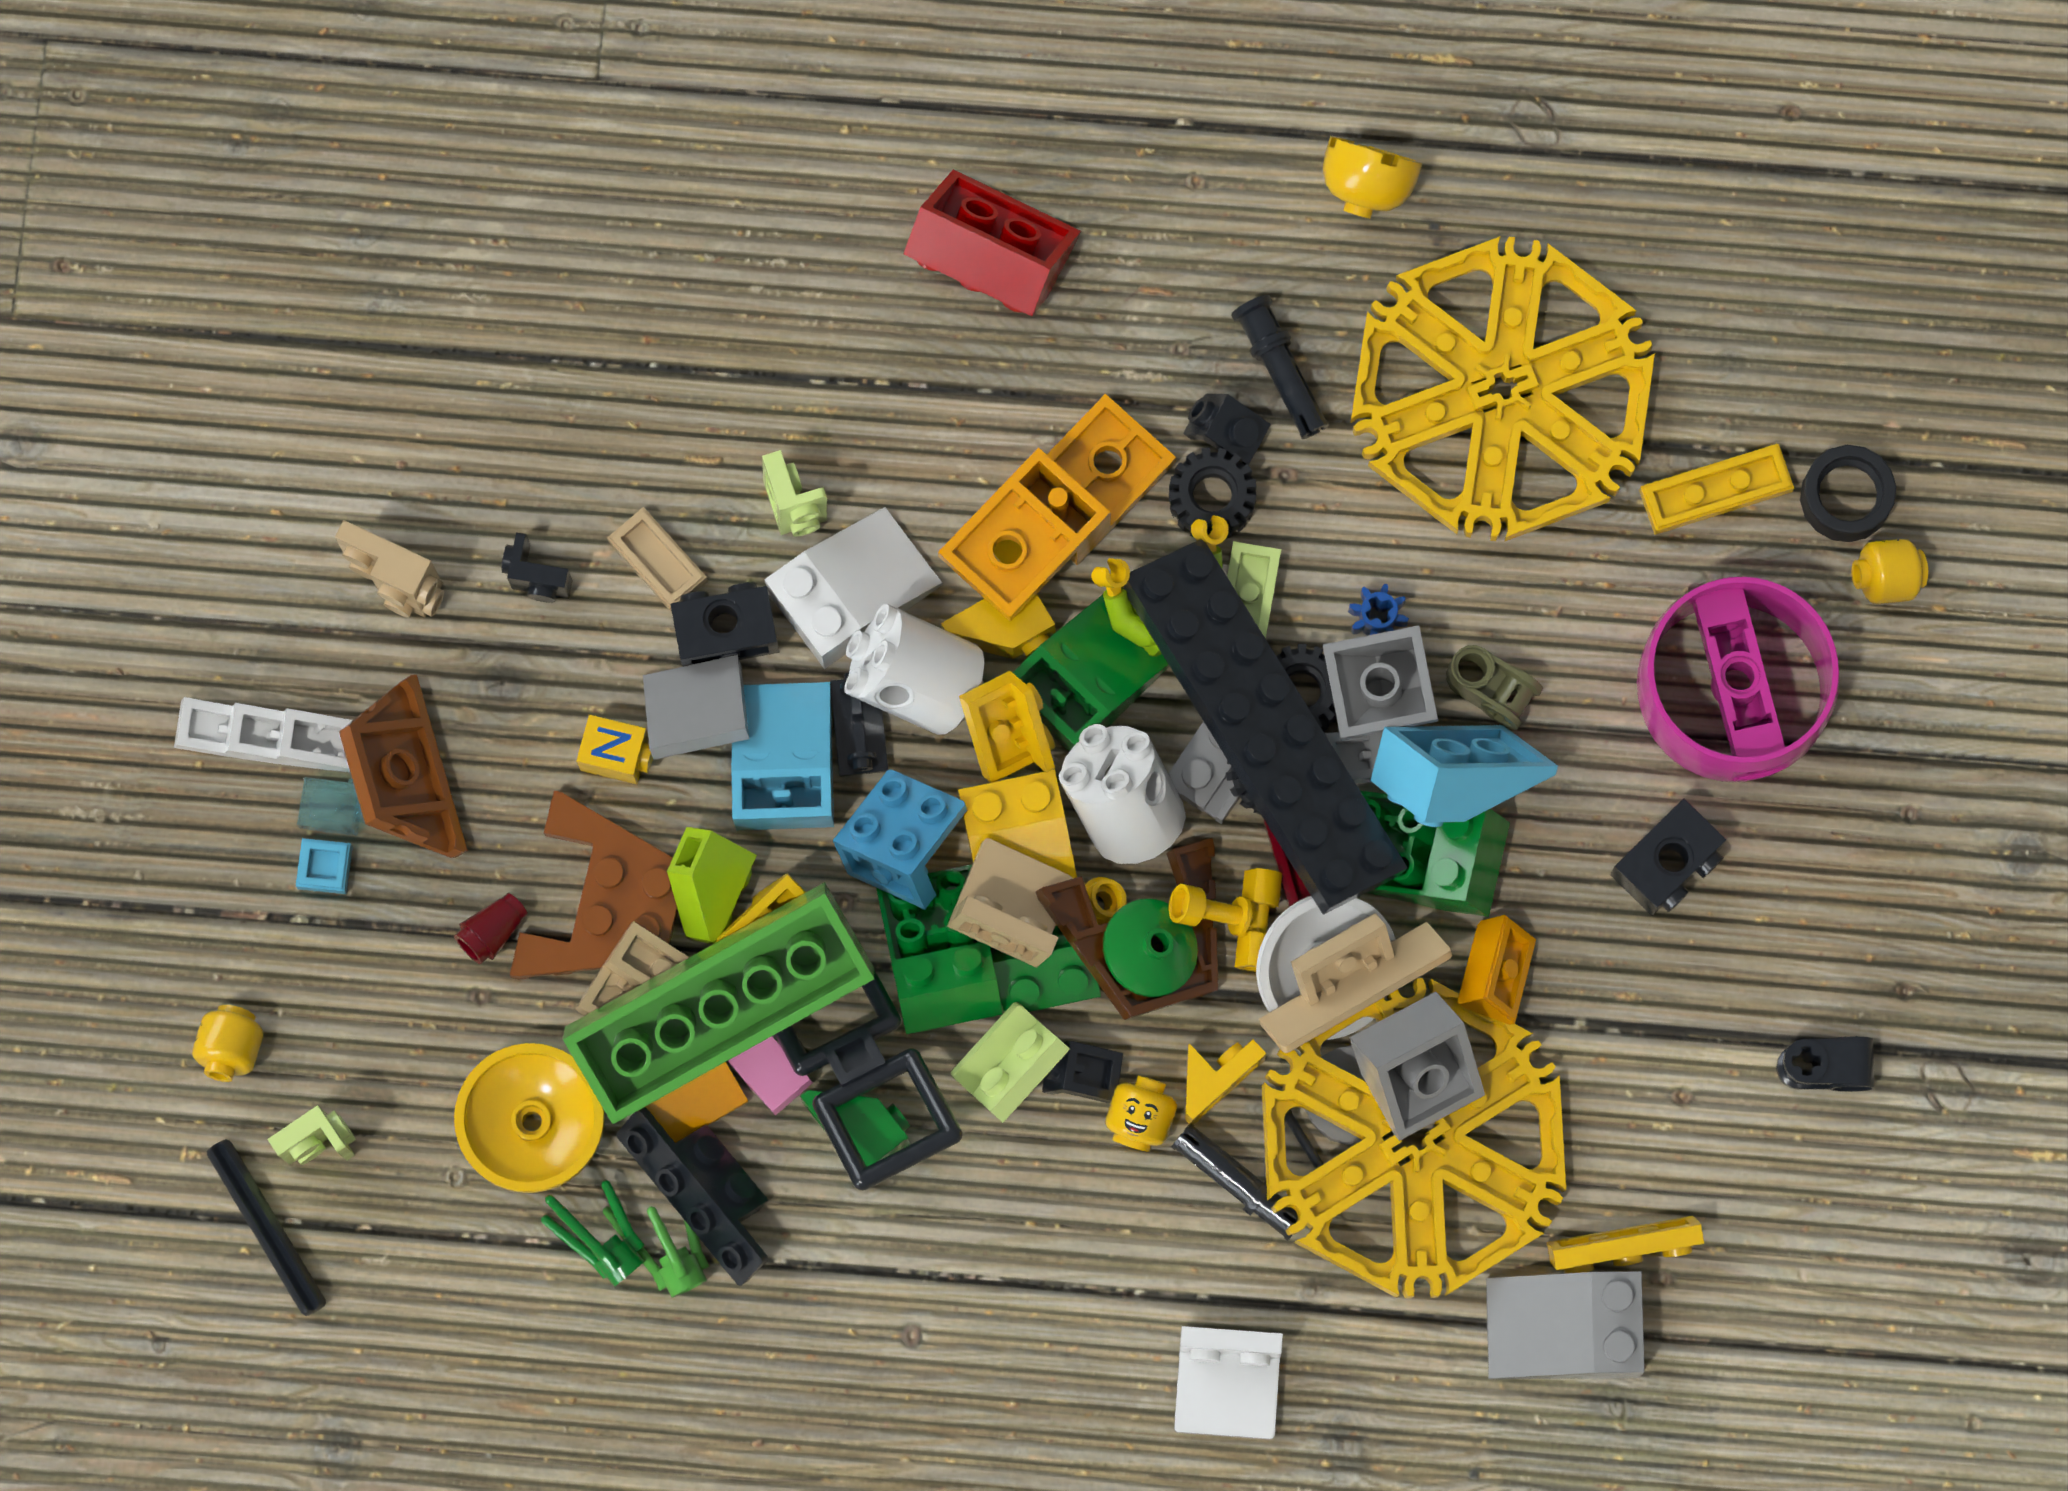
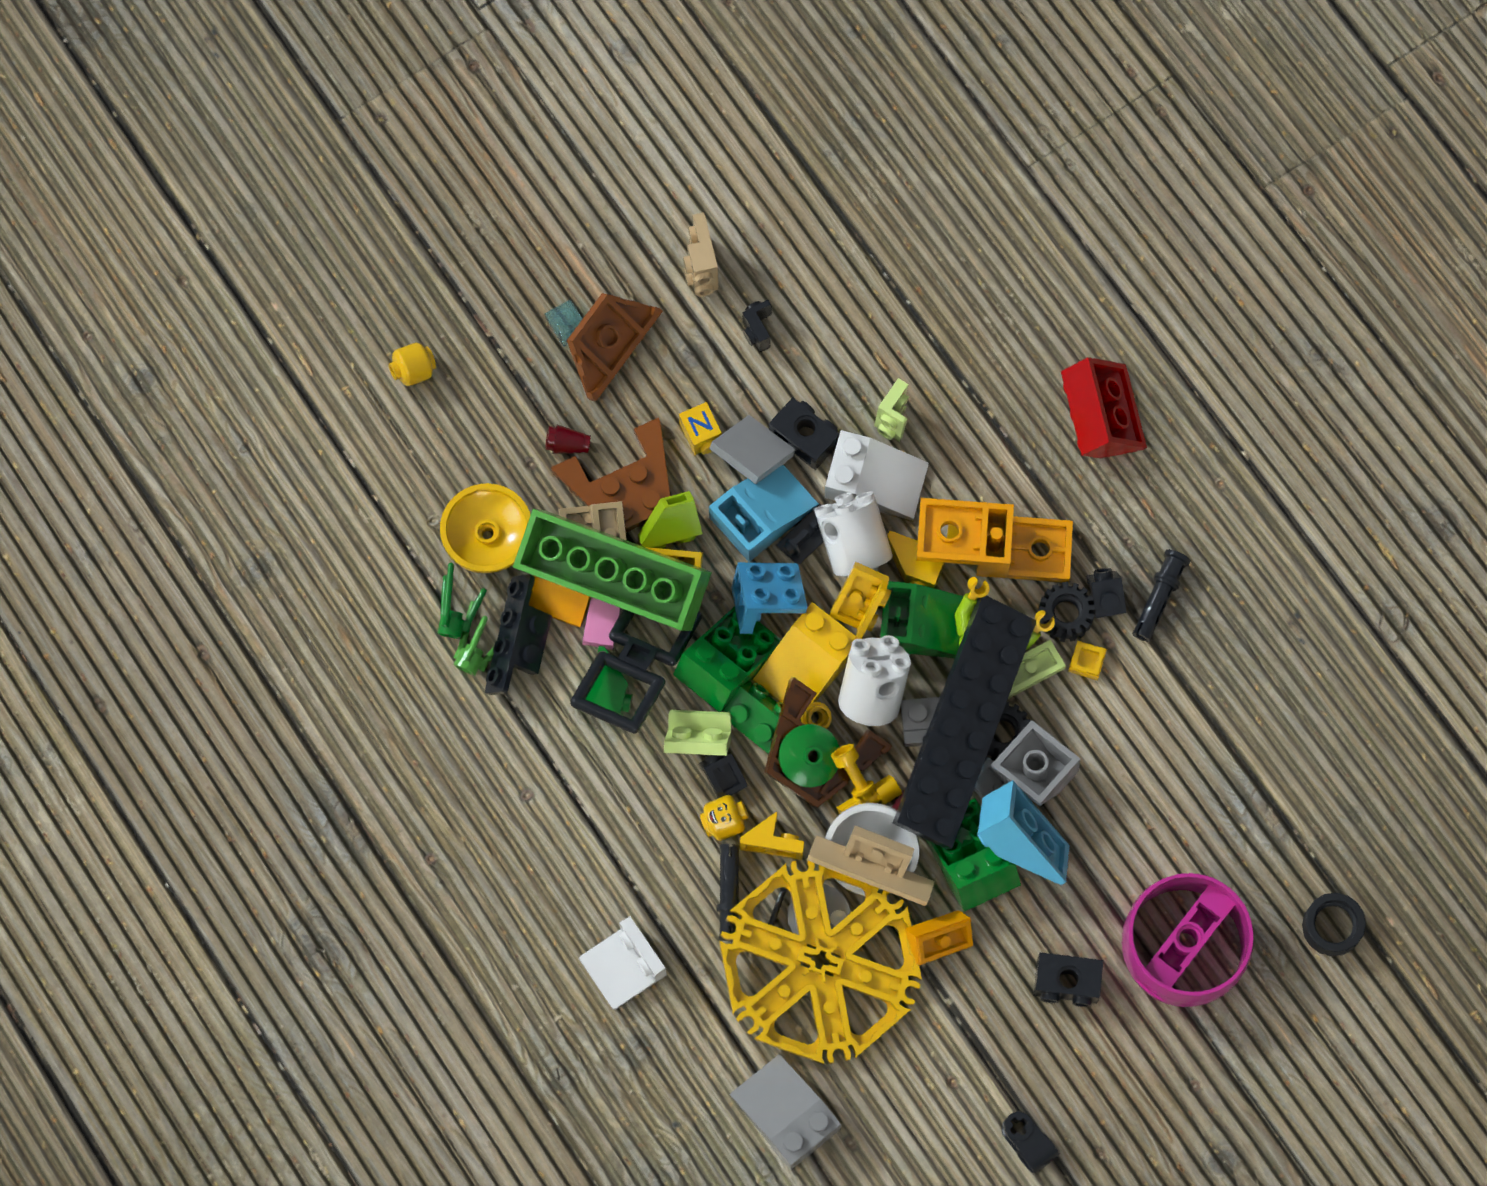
camera: 50 degrees right, 5 degrees down
white slope [174,697,353,772] -> none
black axle [207,1139,326,1316] -> none
yellowish green bracket [267,1105,356,1165] -> none
medium azure tile [296,838,353,894] -> none
tan tile [607,507,708,612] -> none
tan bracket [947,838,1073,968] -> none
yellow cylinder [1323,136,1422,219] -> none
blue gear [1348,584,1409,636] -> none
light grey slope [1349,992,1485,1141] -> none
yellow plate [1350,236,1655,542] -> none
olive piece [1446,645,1543,730] -> none
yellow plate [1547,1216,1704,1274] -> none
yellow tile [1639,444,1794,535] -> none
yellow head [1851,539,1928,604] -> none
none -> yellow tile [1068,640,1107,681]

